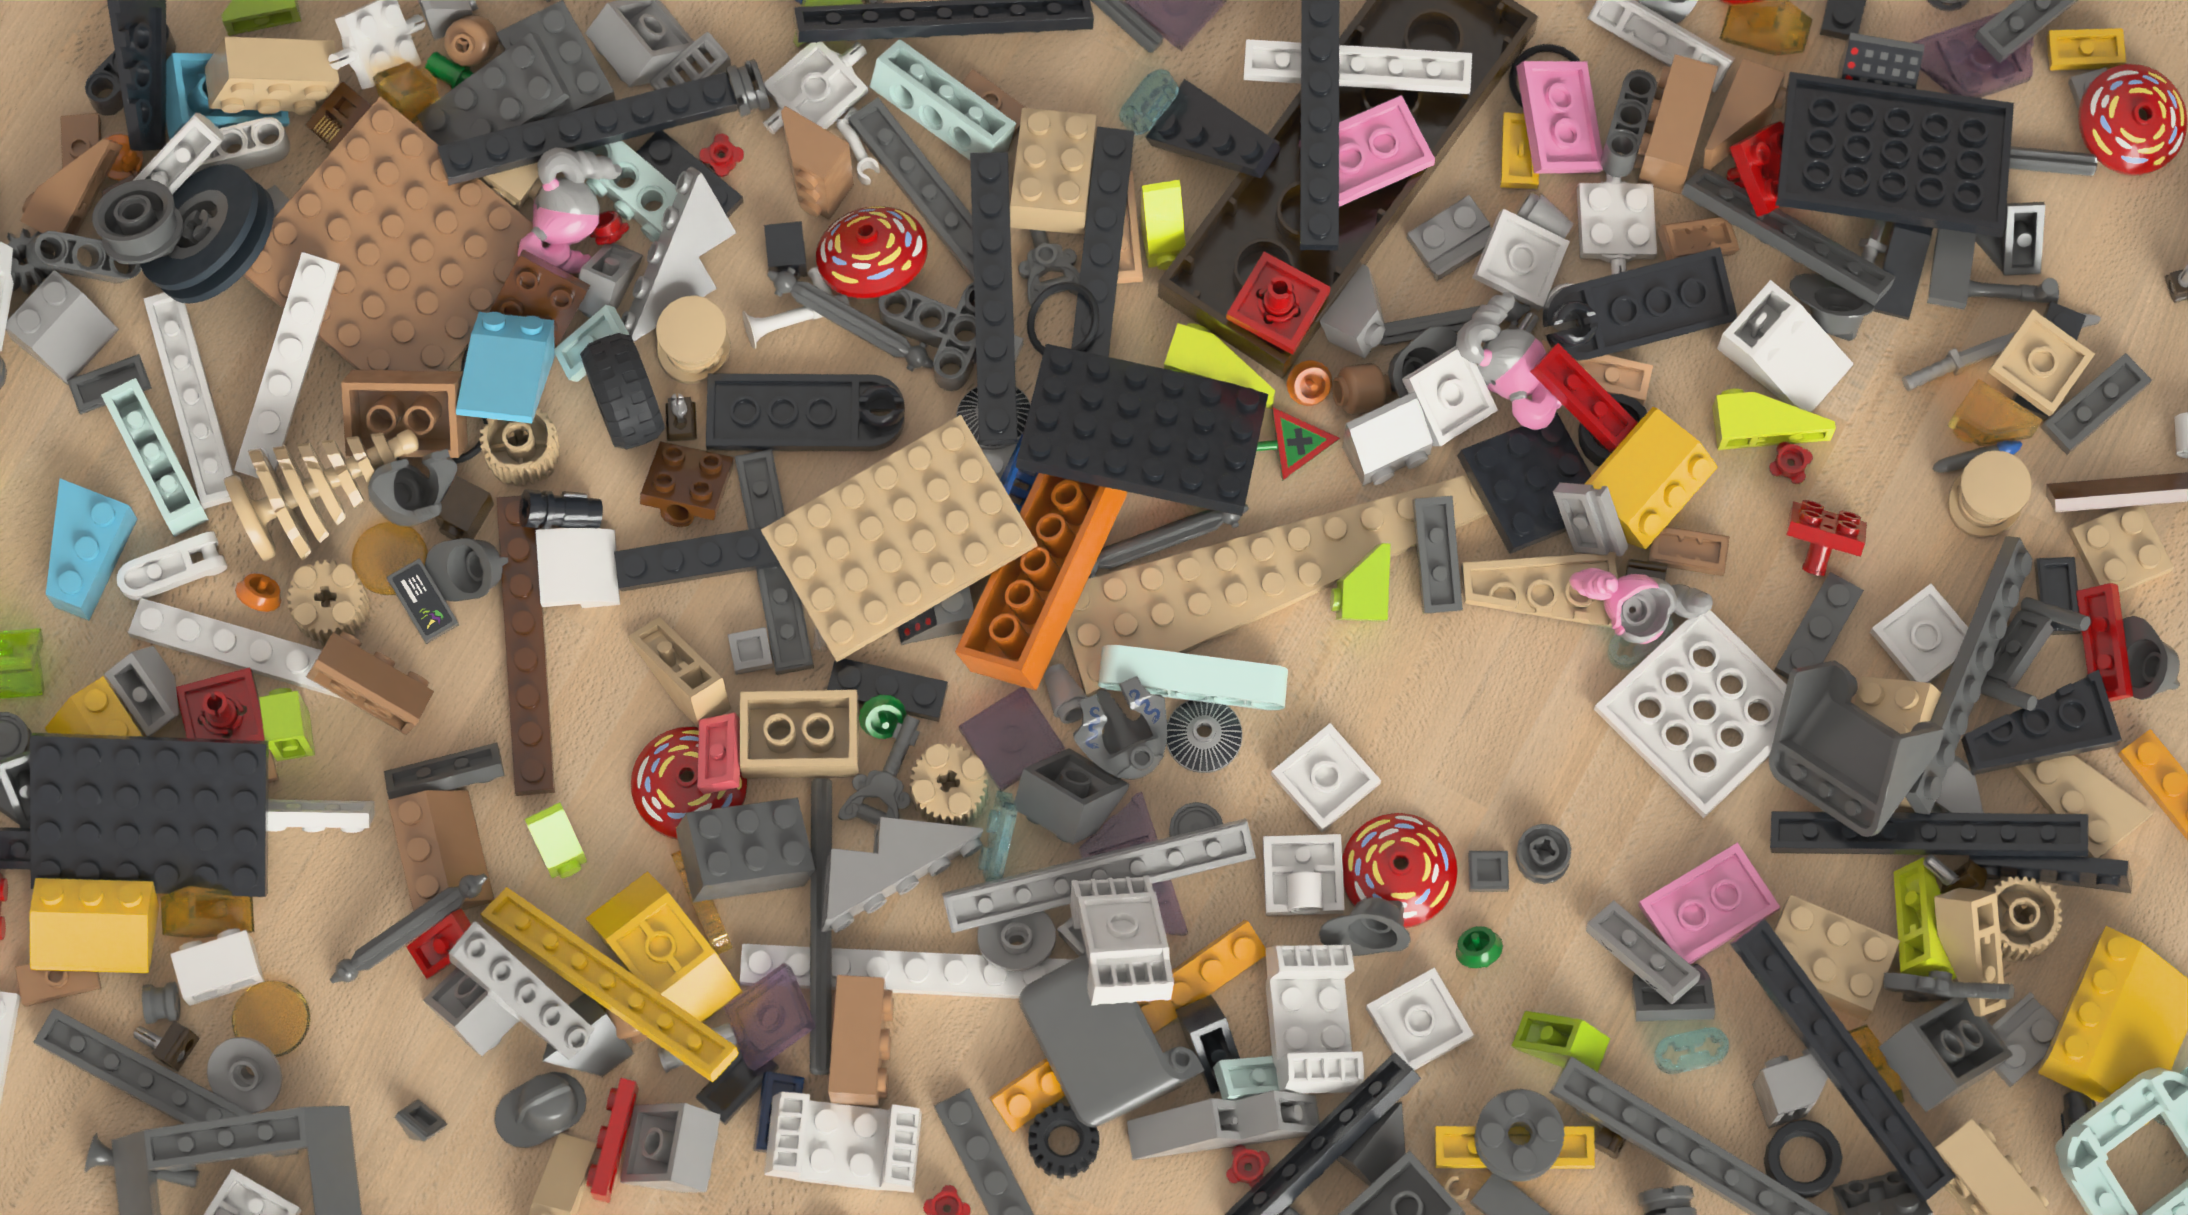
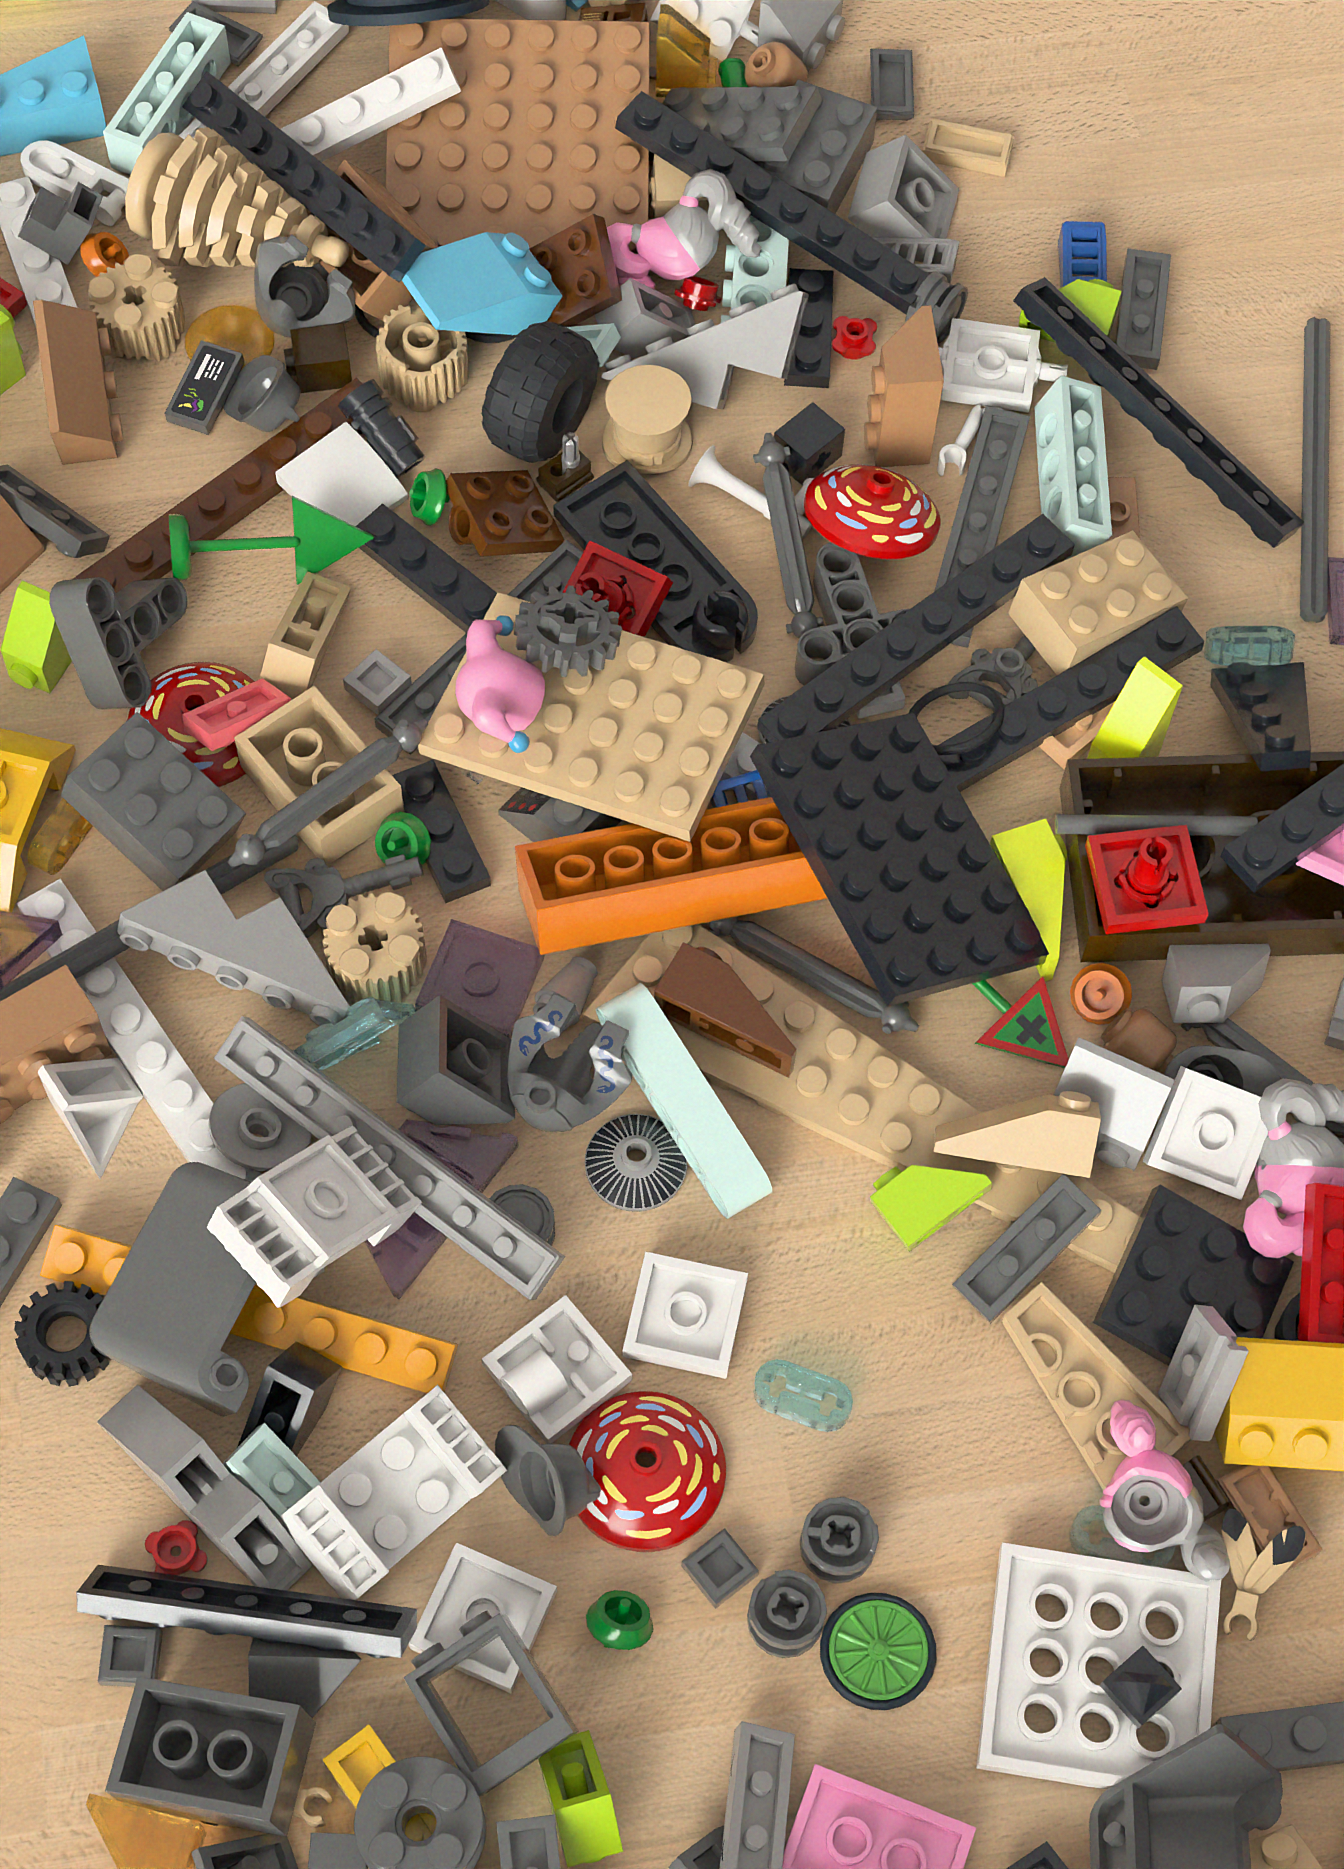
camera: 50 degrees right, 10 degrees down
none -> dark grey piece [18,181,103,265]
none -> white slope [38,1058,144,1179]
none -> dark grey beam [49,577,188,709]
none -> green piece [169,495,374,585]
none -> black plate [182,71,426,283]
none -> dark grey wheel [228,719,428,867]
none -> dark grey window [403,1610,578,1797]
none -> green hat [409,468,451,526]
none -> bright pink piece [455,615,545,753]
none -> dark grey gear [514,586,622,677]
none -> red plate [562,540,673,637]
none -> reddish brown slope [654,942,796,1078]
none -> clear light blue beam [753,1359,853,1432]
none -> dark grey wheel [800,1497,879,1583]
none -> bright green wheel [820,1593,937,1710]
none -> slope [934,1091,1101,1178]
none -> dark grey piece [1055,814,1258,836]
none -> black tile [1099,1646,1182,1729]
none -> tan piece [1222,1509,1306,1641]

